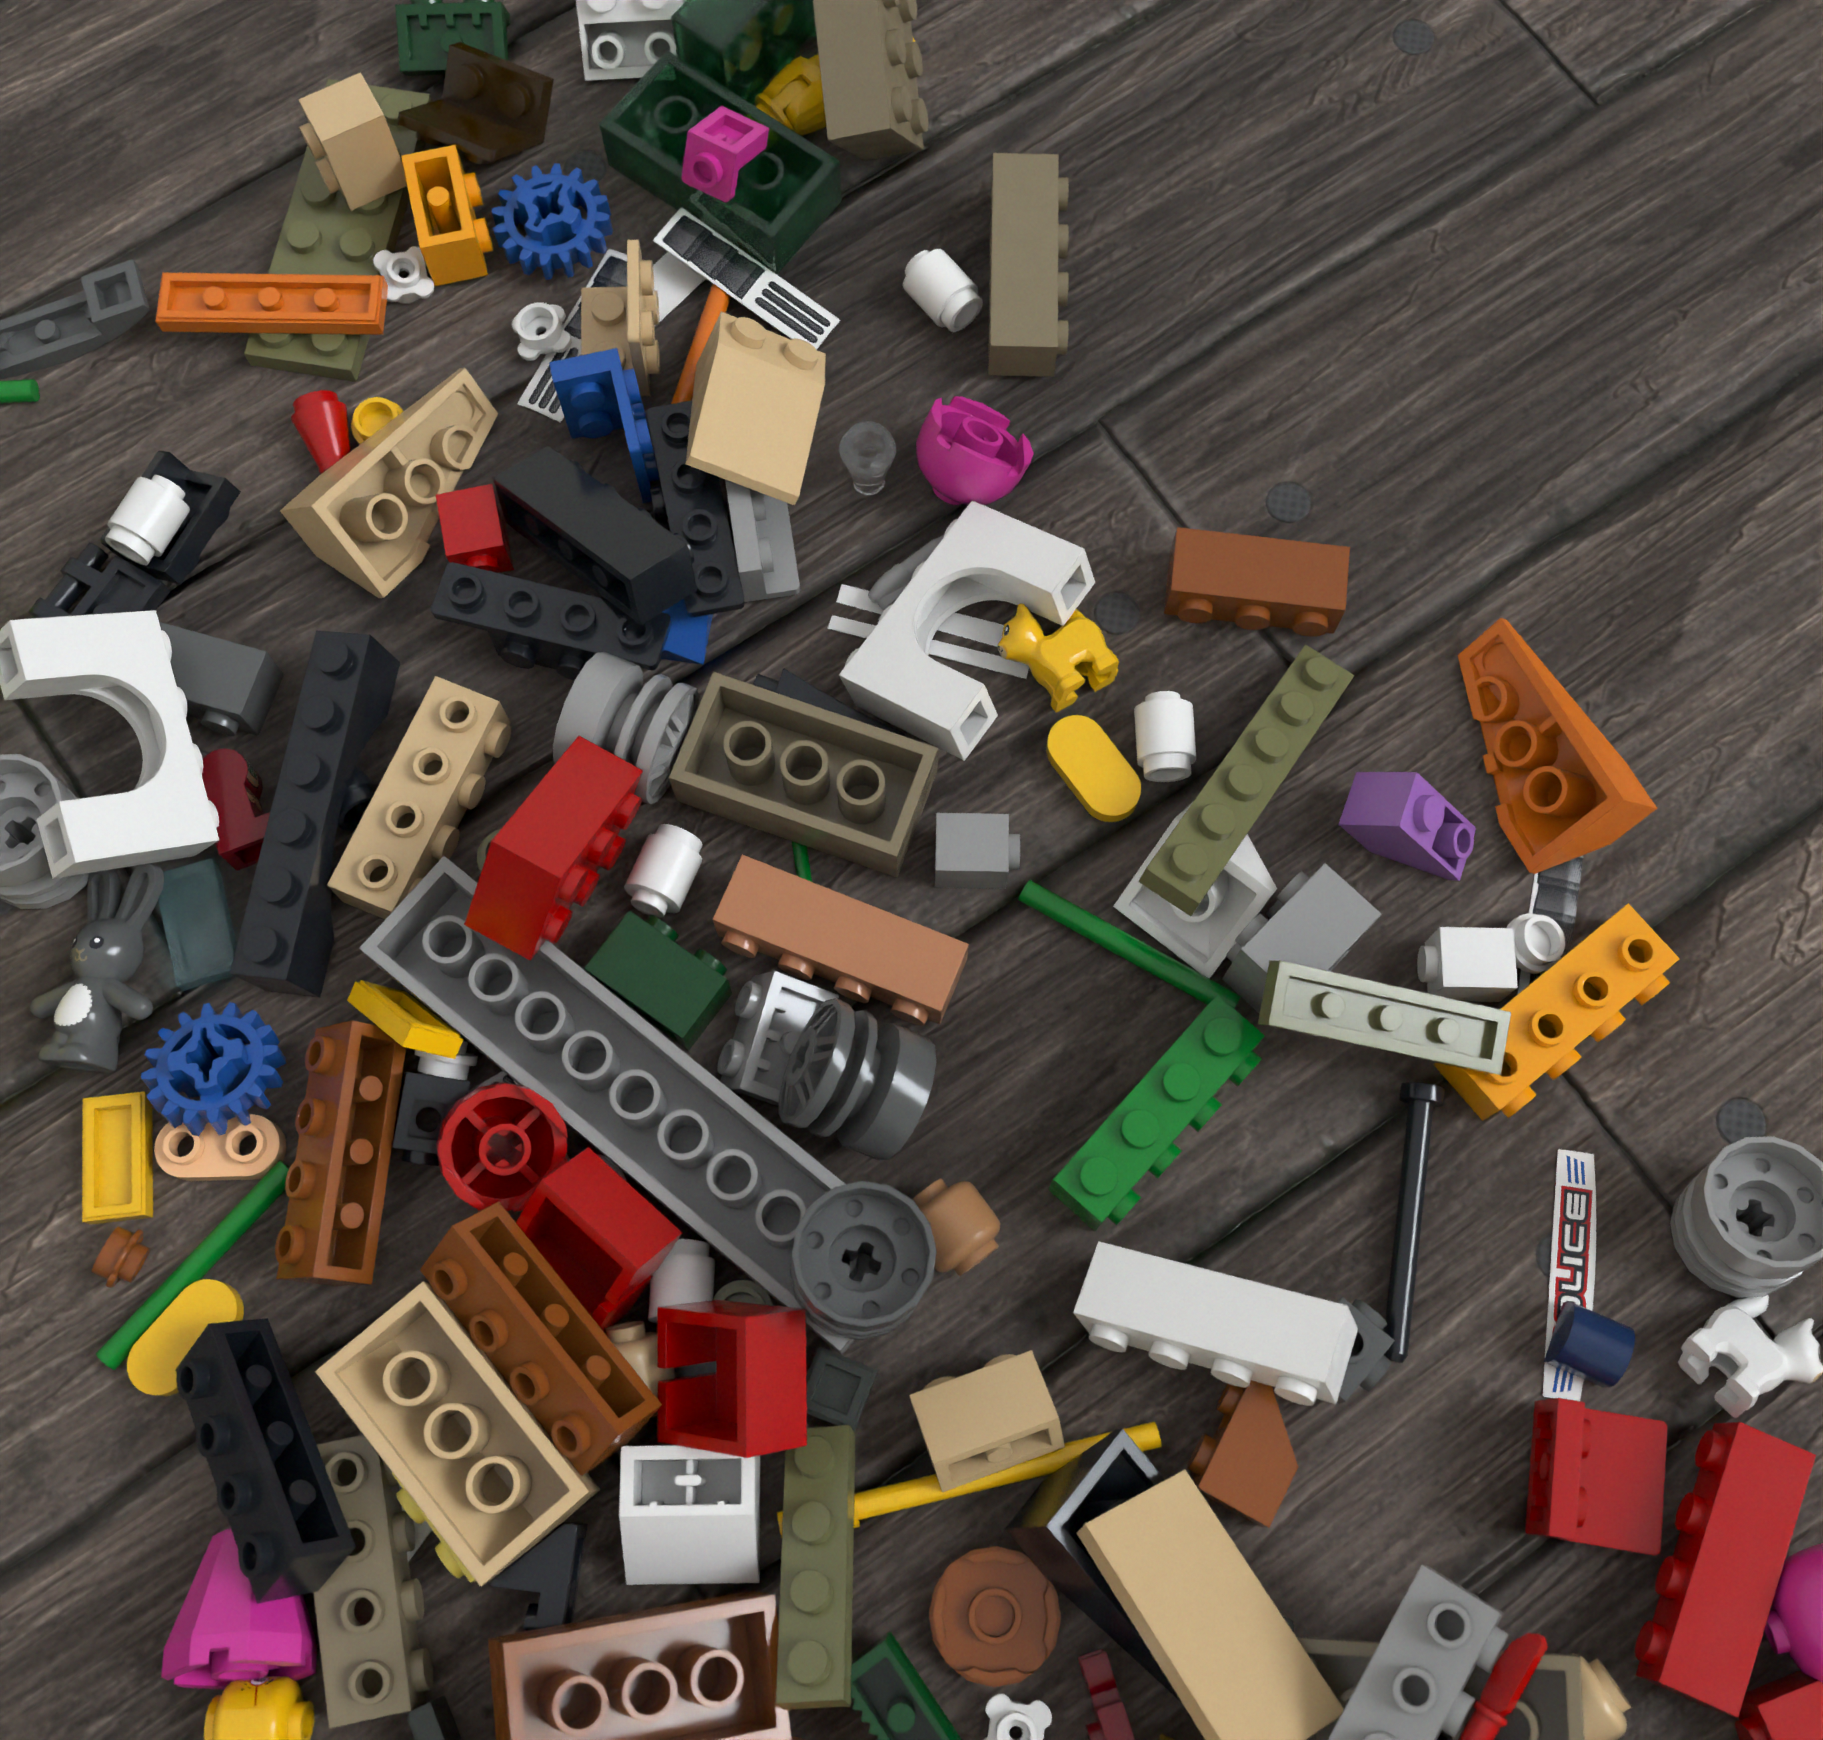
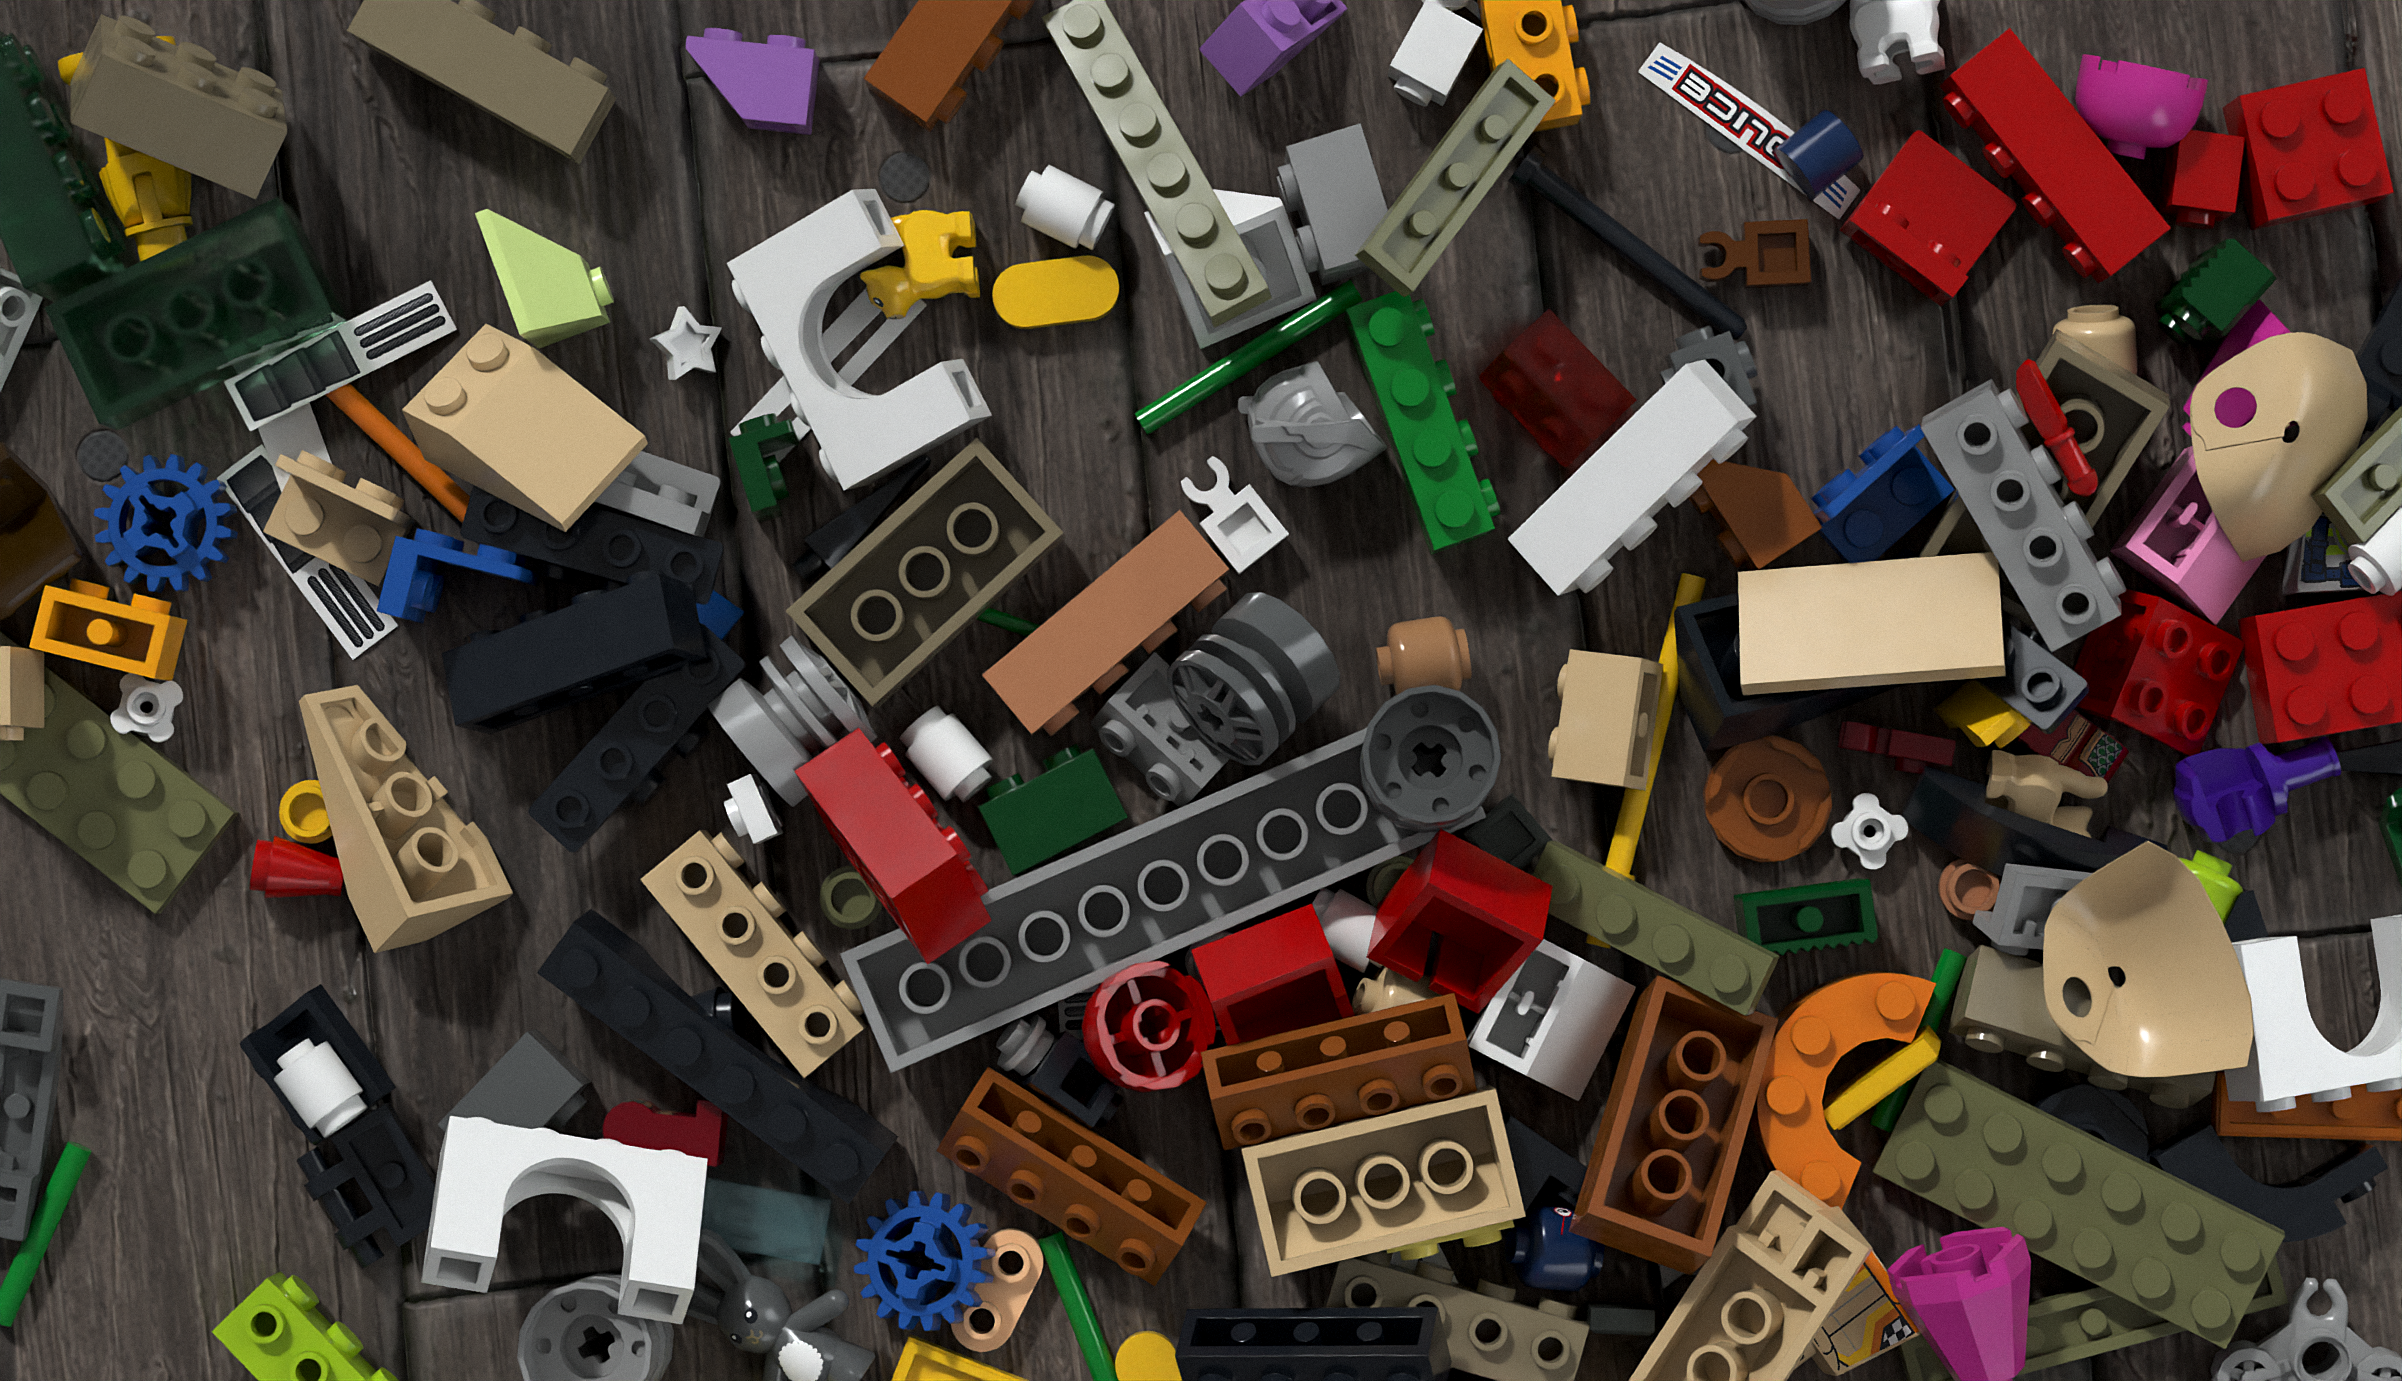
camera: 60 degrees left, 15 degrees up
orange tile [155,272,388,335] -> none
yellow tile [347,980,464,1059] -> none
red brick [436,484,514,573] -> none
white plate [512,303,572,361] -> none
dark pink bracket [682,106,769,202] -> none
clear cone [839,421,896,495] -> none
light grey piece [868,535,944,611] -> none
white brick [903,249,983,332] -> none
dark pink cylinder [916,396,1034,505] -> none
light grey brick [935,813,1020,889] -> none
none -> yellowish green slope [475,209,614,348]
none -> white piece [649,306,722,380]
none -> medium lavender slope [686,28,820,135]
none -> white plate [724,774,783,844]
none -> dark green bracket [728,413,799,523]
none -> white plate [1181,456,1289,575]
none -> light grey helmet [1238,361,1387,488]
none -> clear red bracket [1479,309,1637,467]
none -> dark blue head [1505,1205,1605,1292]
none -> reddish brown plate [1697,219,1811,289]
none -> blue bracket [1811,424,1955,563]

